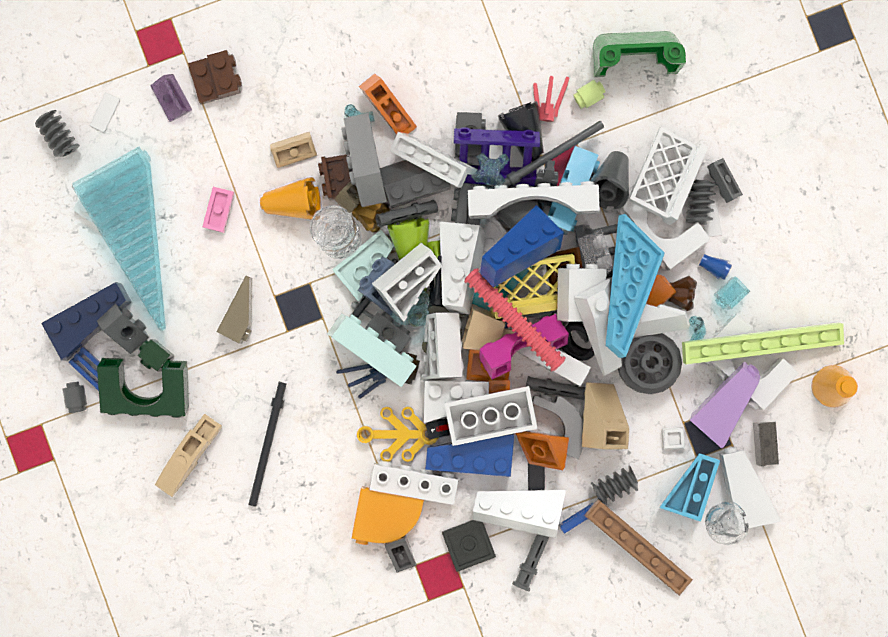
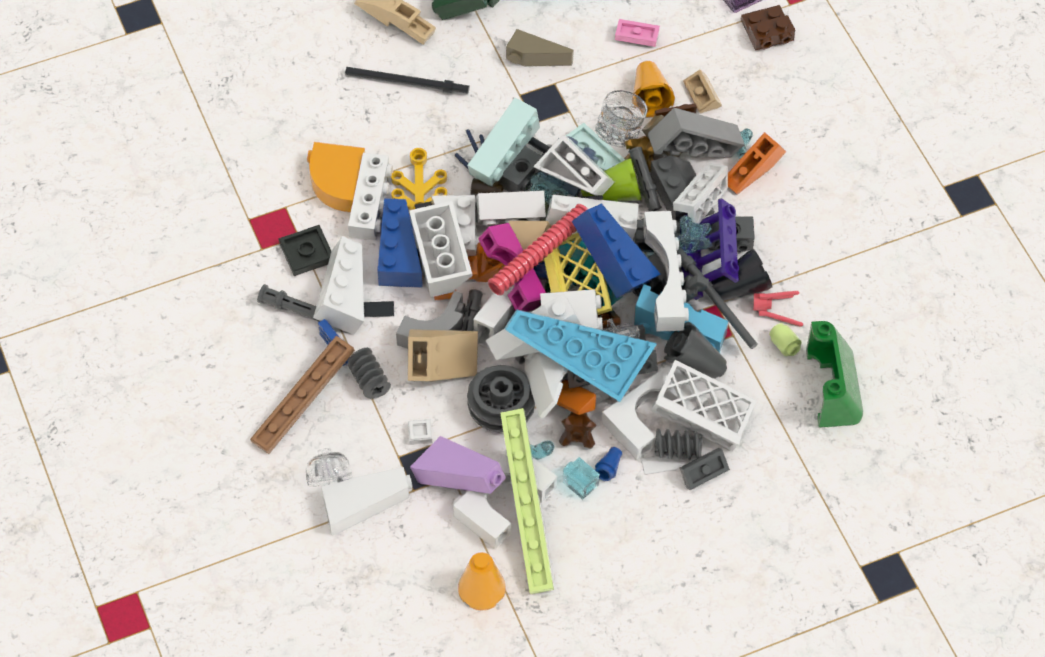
camera: 85 degrees right, 30 degrees down
dark grey slope [385,535,417,573] -> none
orange slope [515,431,569,471] -> none
medium azure wedge [659,453,720,522] -> none
clear smoke panel [753,422,779,467] -> none

